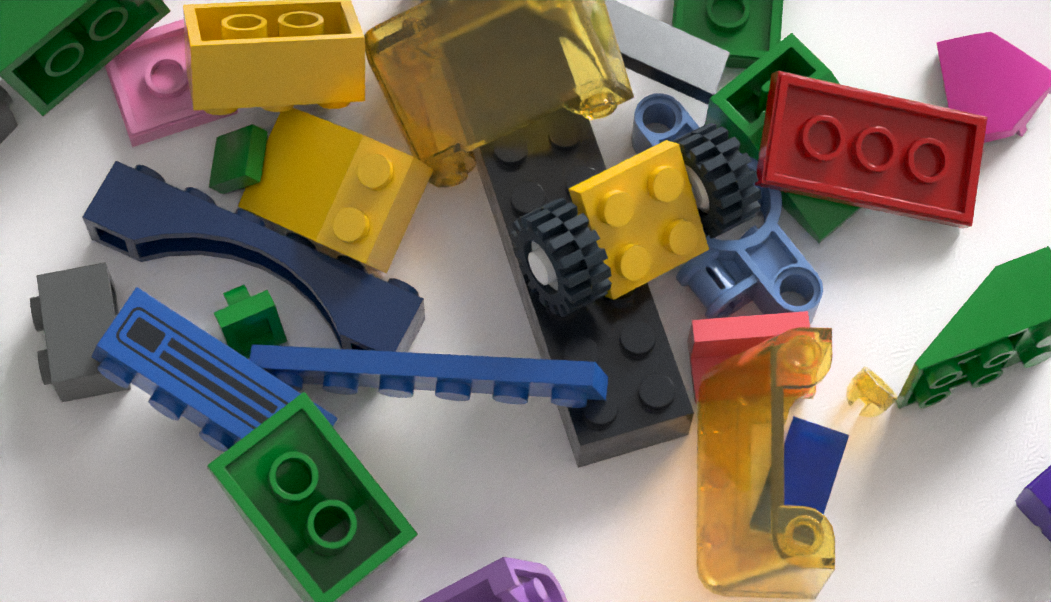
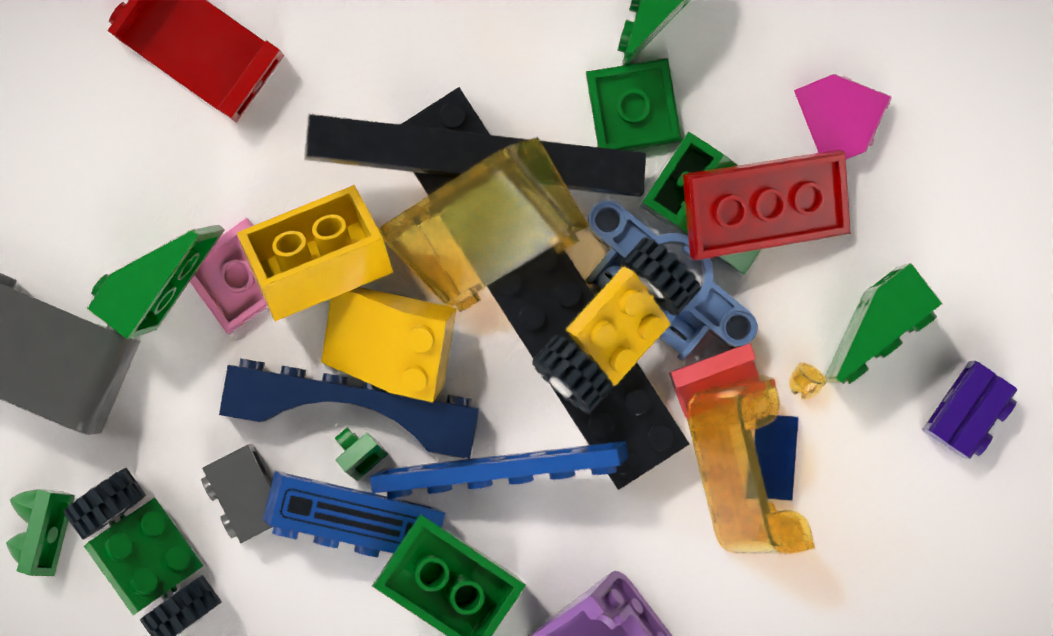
camera: 15 degrees left, 20 degrees up
green tile [208,124,268,195] -> none

